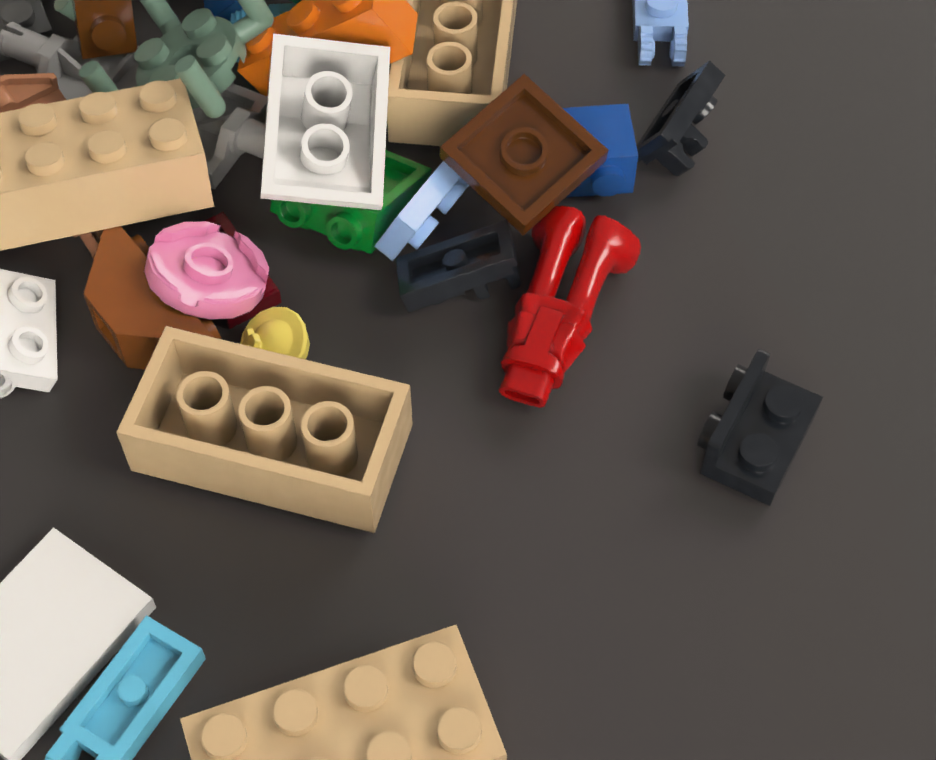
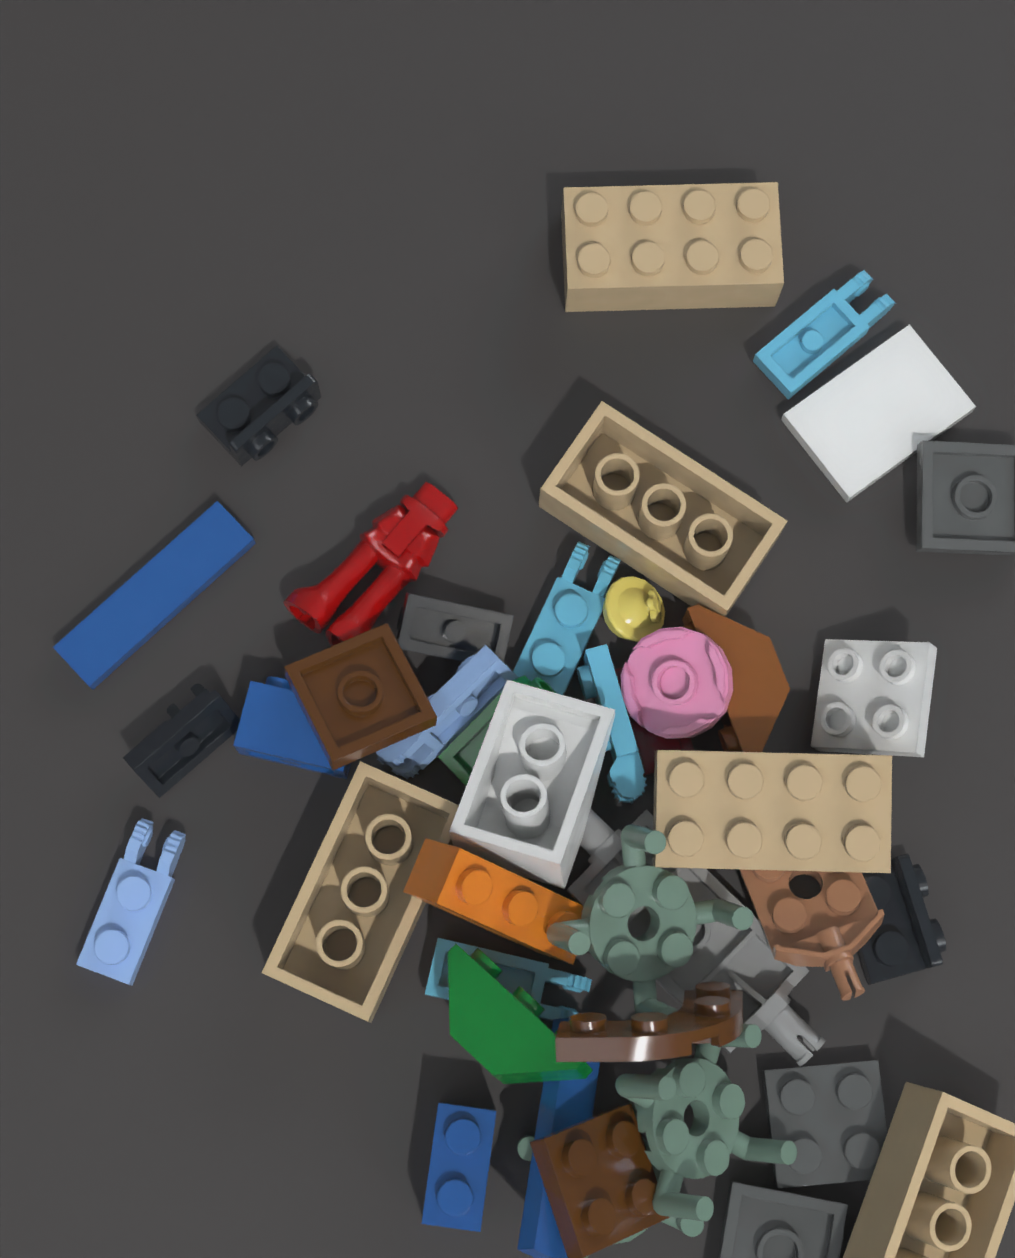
camera: 165 degrees left, 20 degrees up
none -> blue tile [53,501,256,690]
none -> medium azure hinge [513,541,621,695]
none -> medium azure hinge [577,644,647,804]

